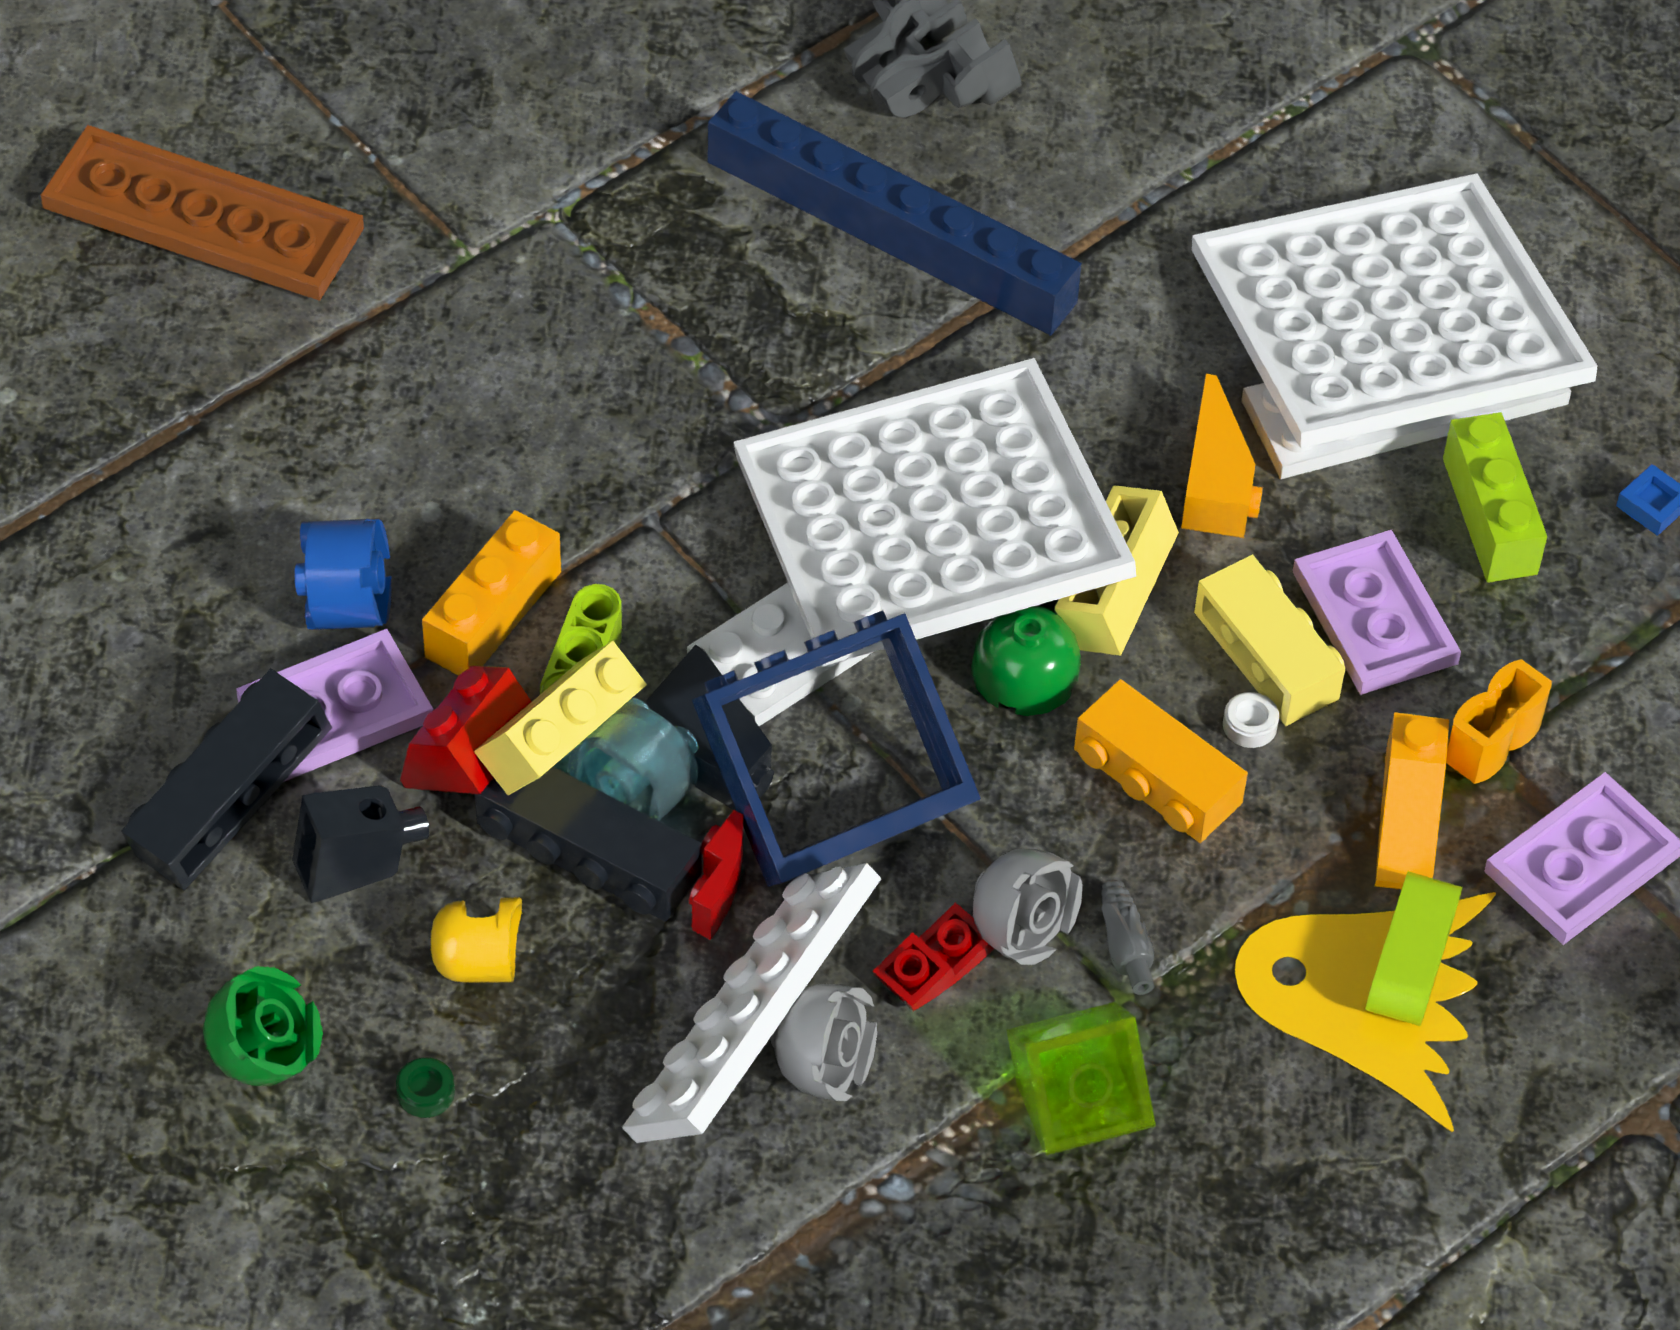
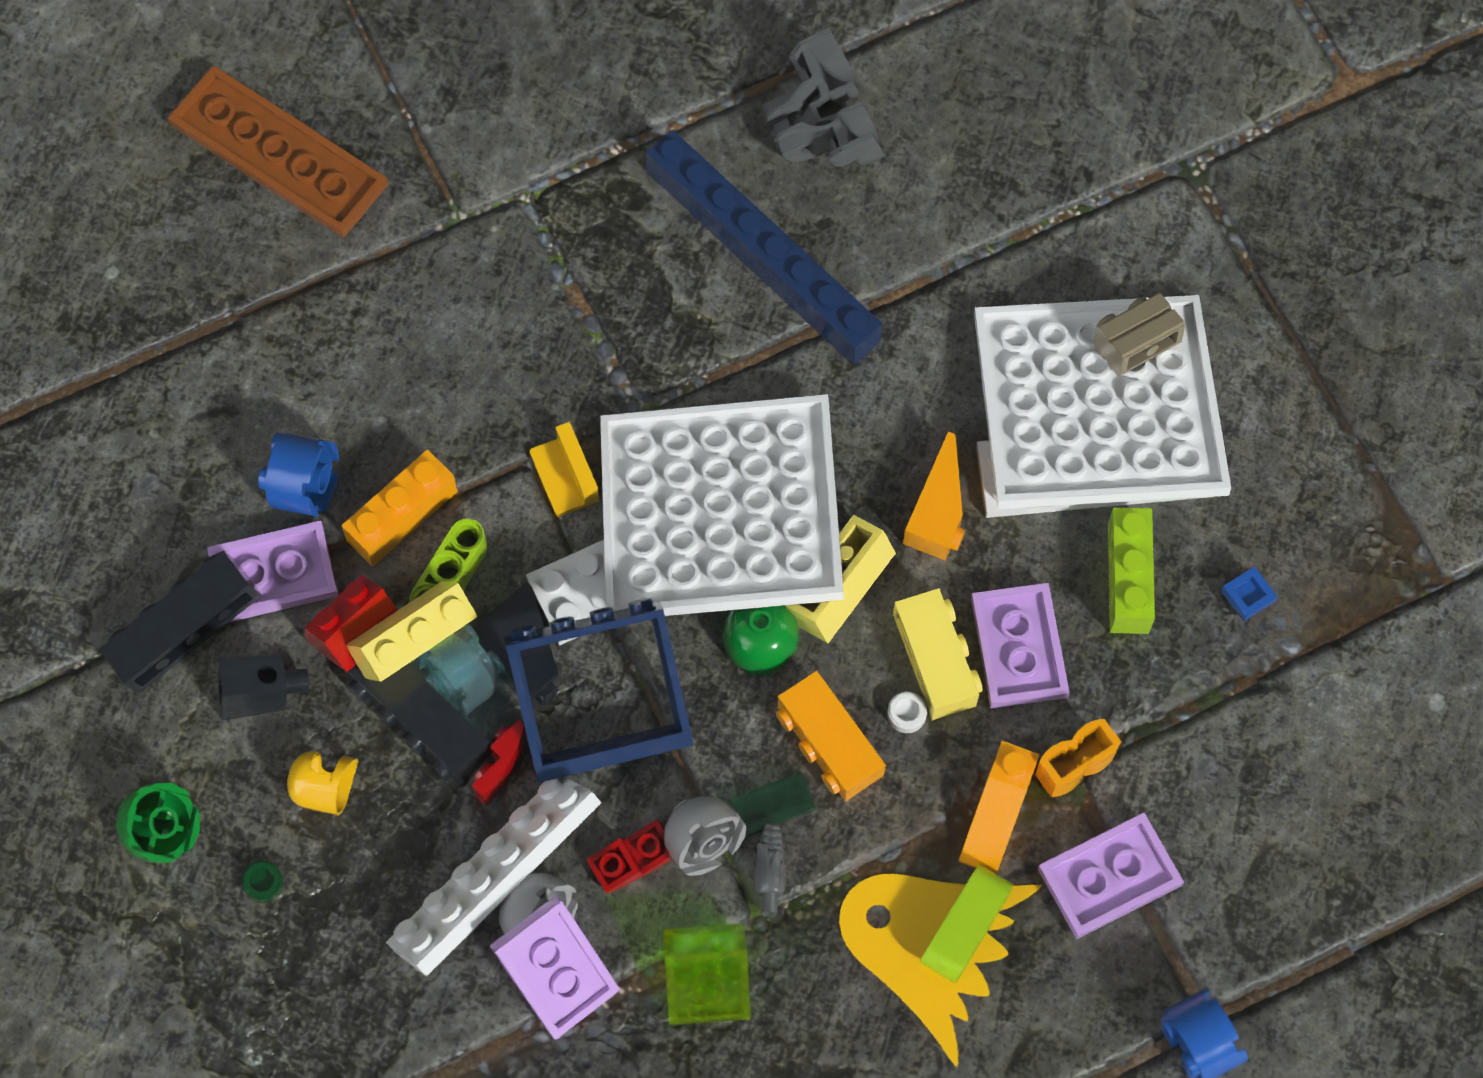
camera: 15 degrees right, 15 degrees up
none -> lavender plate [490,896,620,1040]
none -> yellow panel [530,422,599,517]
none -> clear green tile [727,772,816,839]
none -> dark tan brick [1093,293,1185,376]

